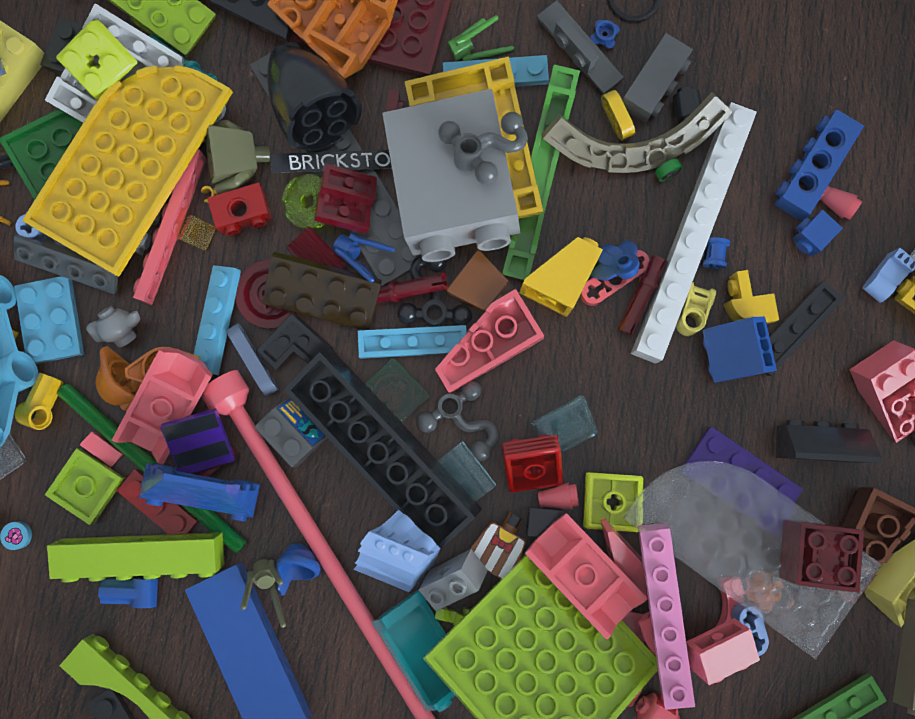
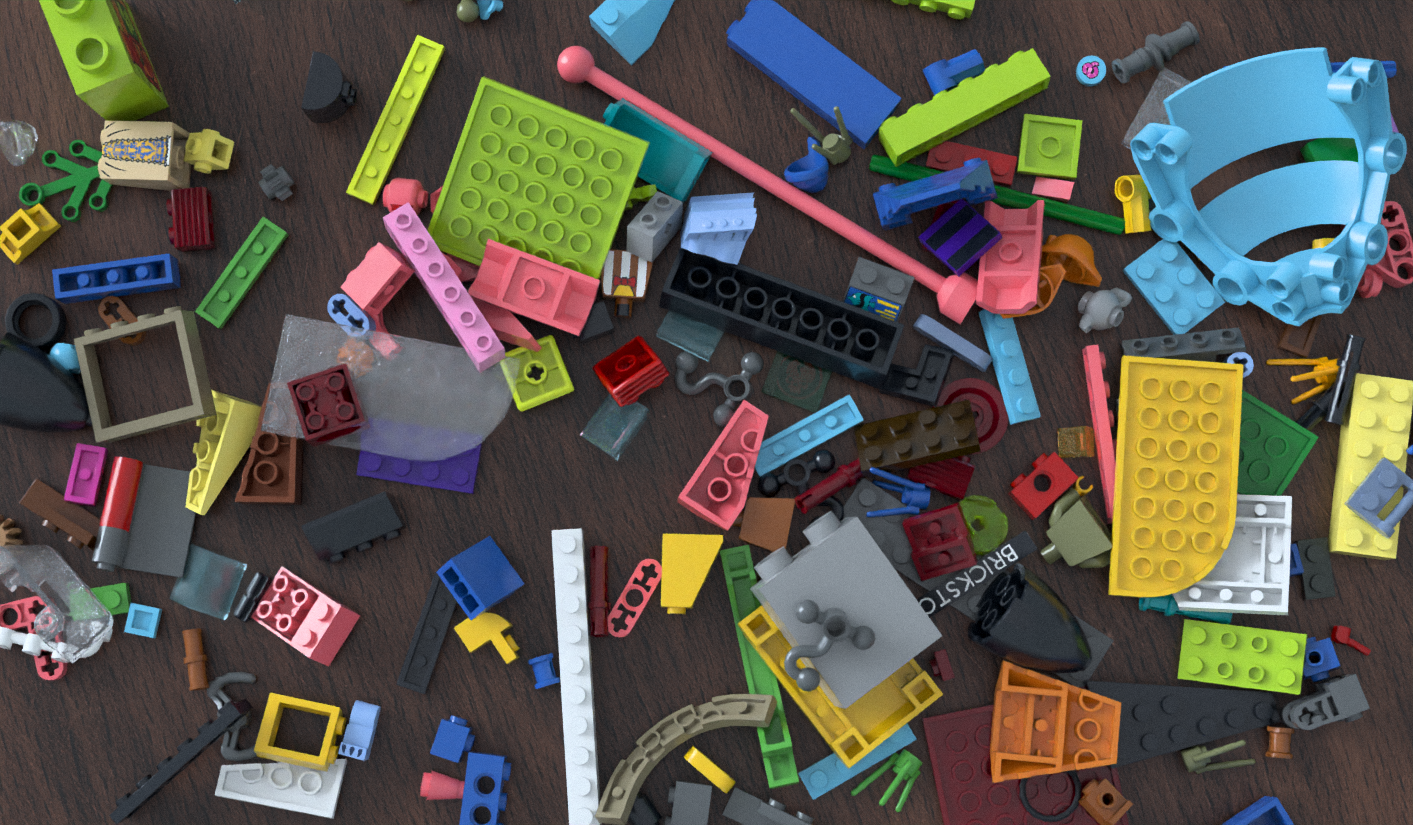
camera: 160 degrees right, 0 degrees up
neon yellow brick [56,20,137,99] -> none
coral cone [538,482,579,510] -> none
blue plate [590,240,640,280] -> none
green tile [655,158,683,182] -> none
light yellow piece [676,282,716,336] -> none

